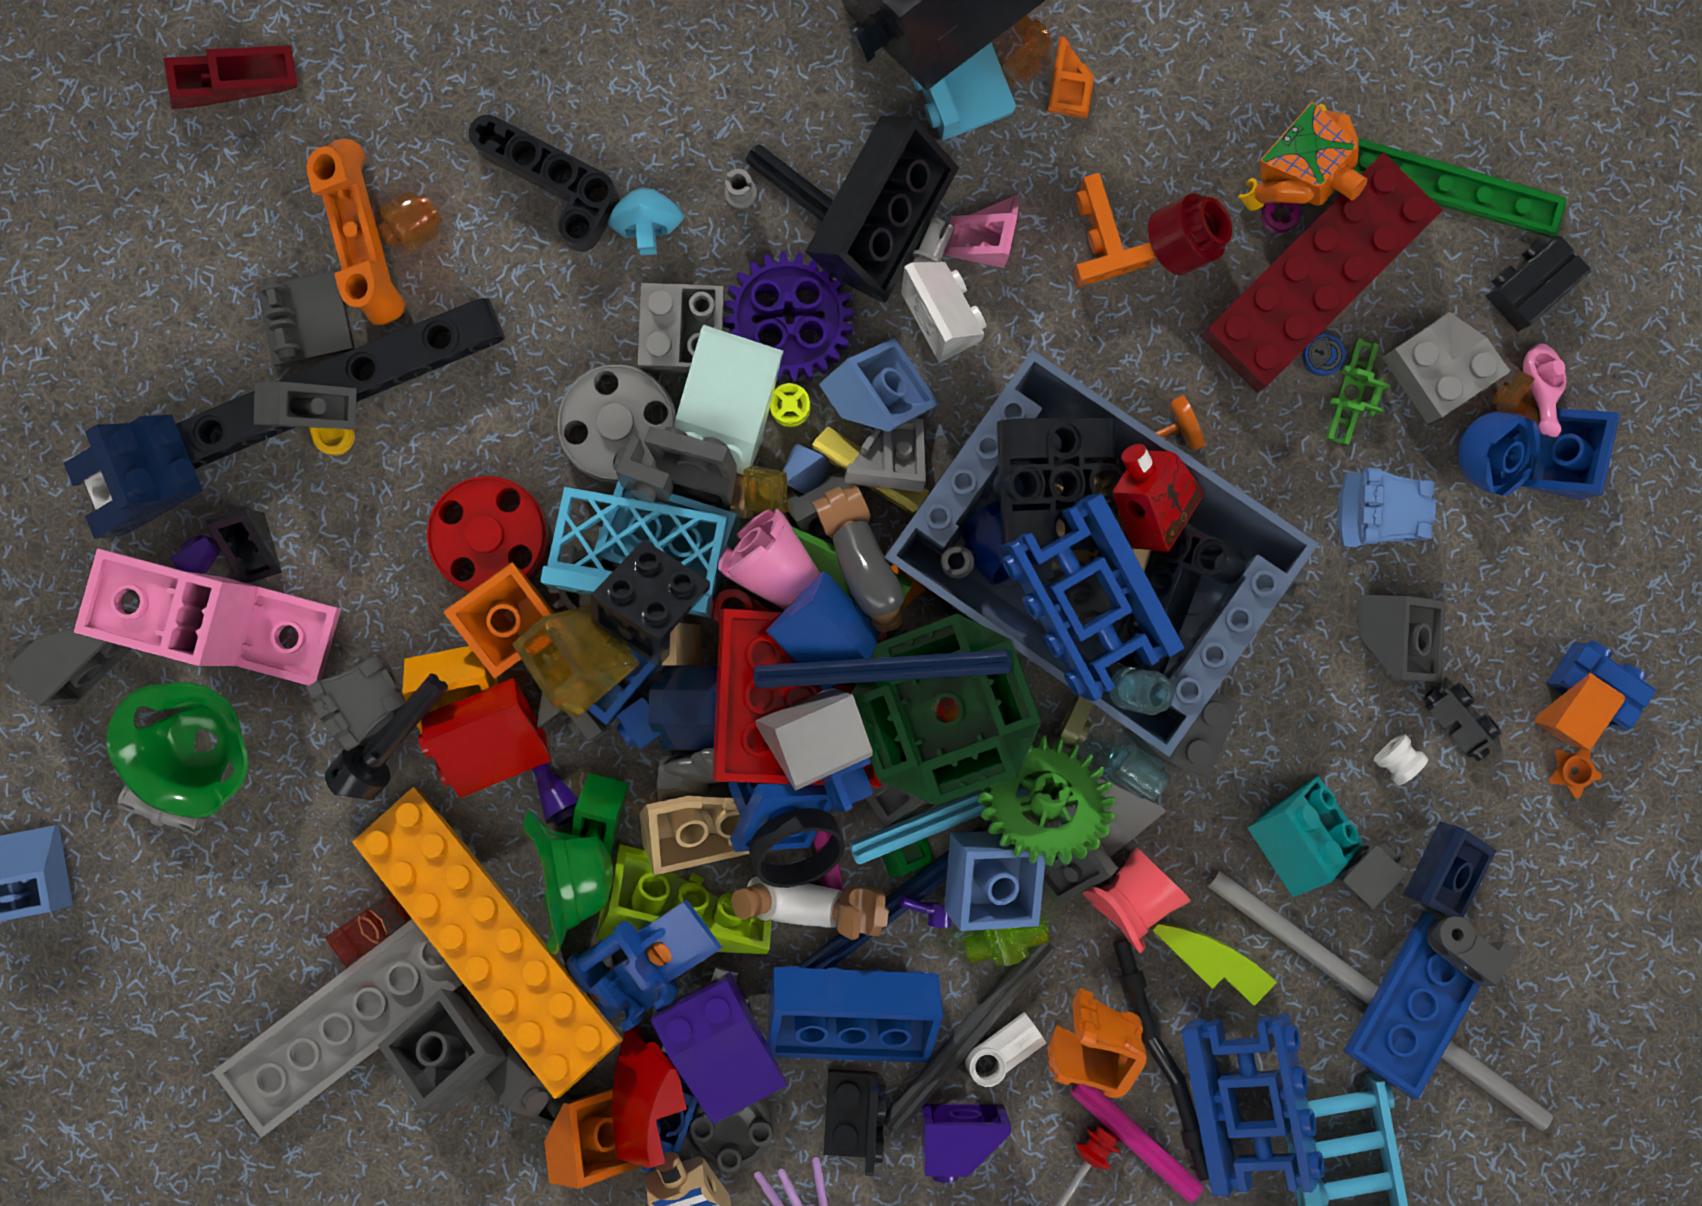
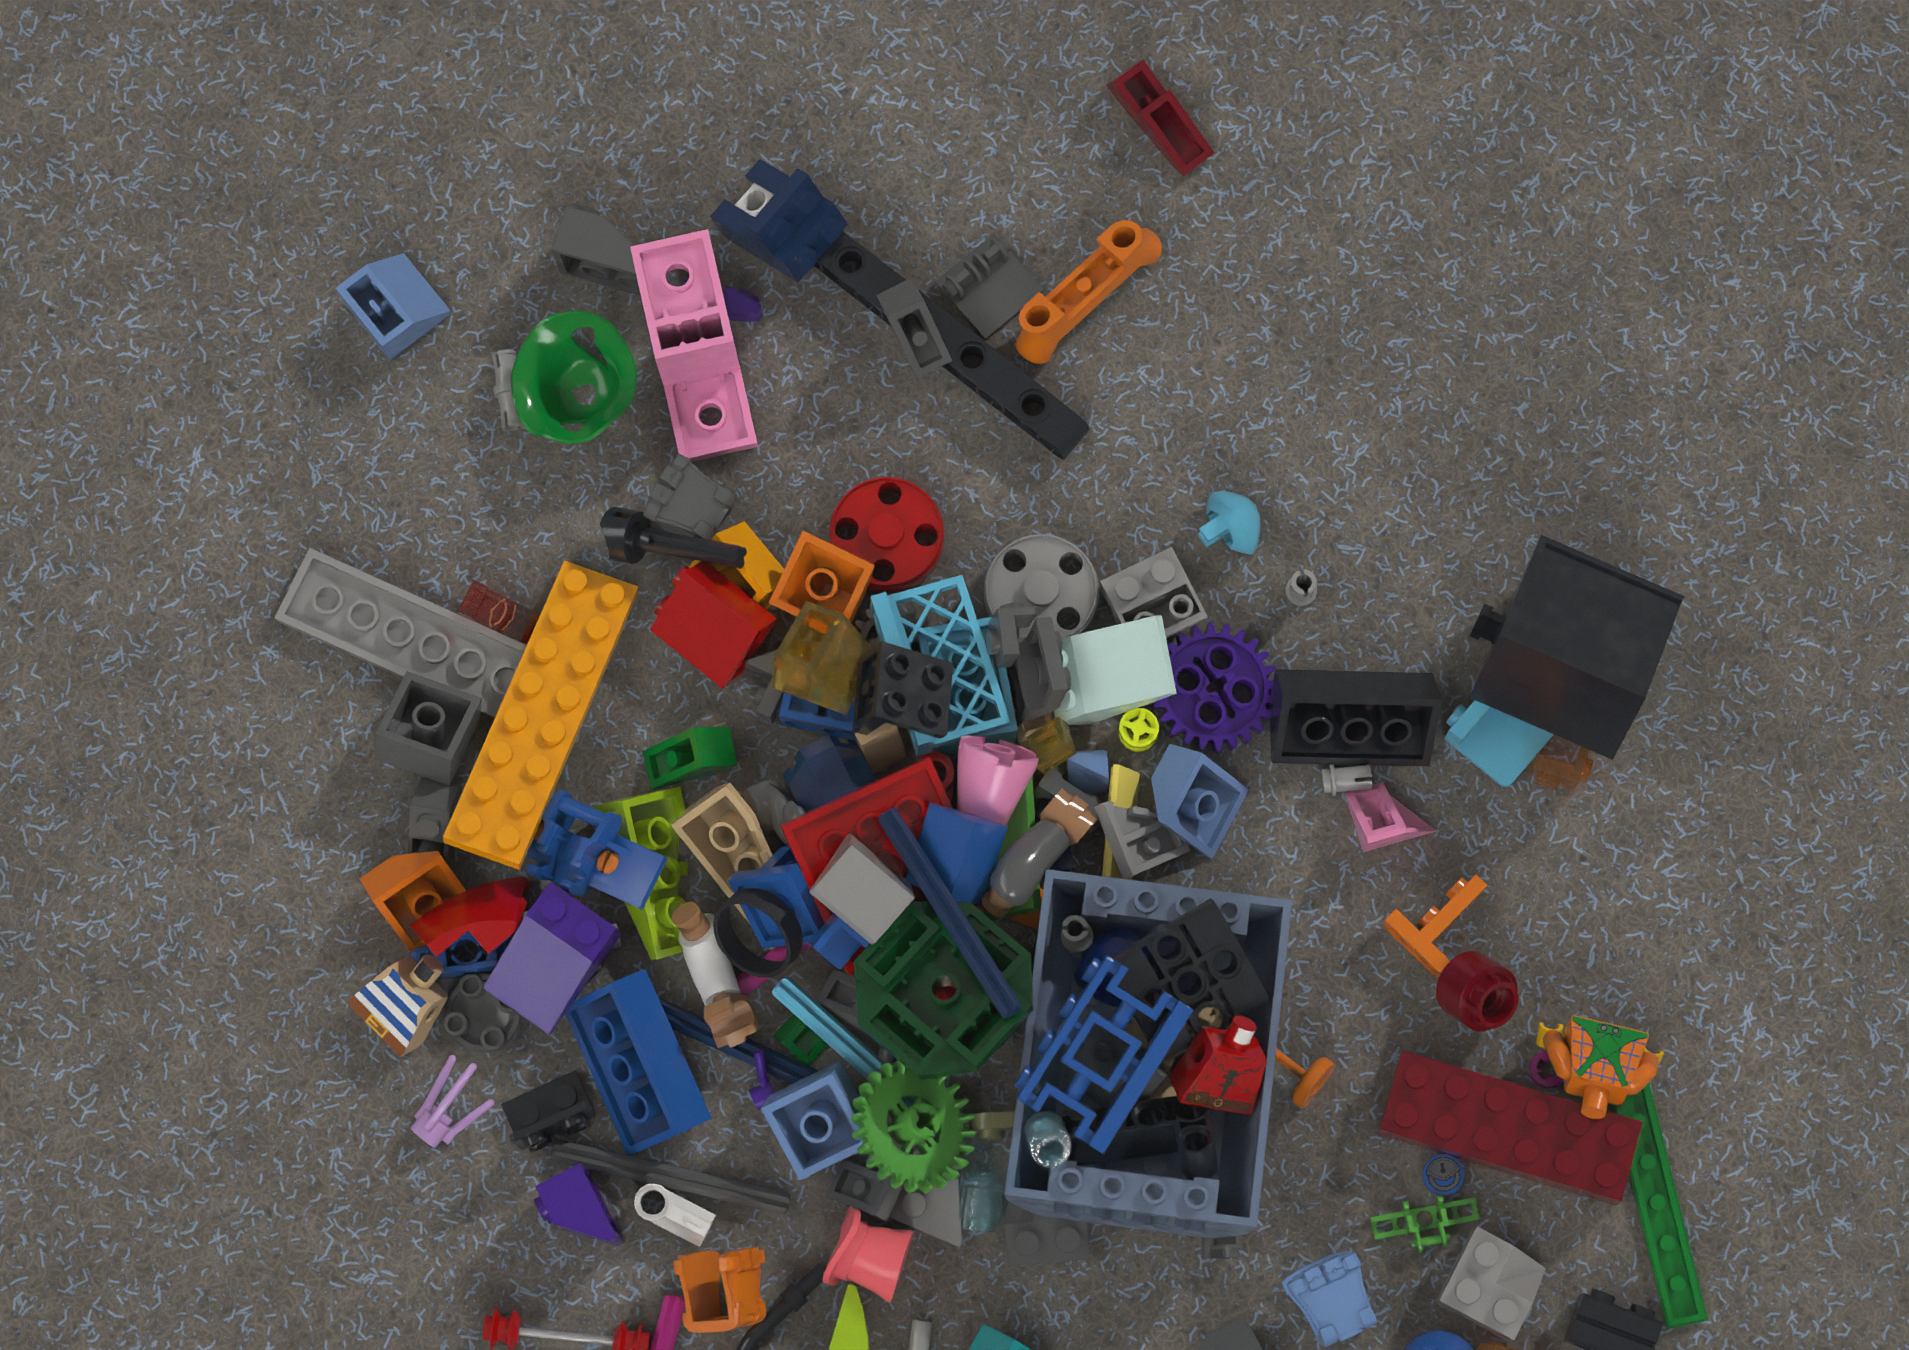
camera: 65 degrees right, 10 degrees down
black slope [206,508,282,583] -> none
yellow tile [309,428,355,456] -> none
clear orange head [377,191,442,253] -> none
black beam [469,115,619,252] -> none
green piece [523,810,613,955] -> none
dark purple cone [532,763,579,826] -> none
blue plate [616,696,662,749] -> none
black axle [745,144,833,221] -> none
white slope [901,262,986,363] -> none
clear neon green axle [963,915,1050,967] -> none
orange tile [1047,37,1094,119] -> none

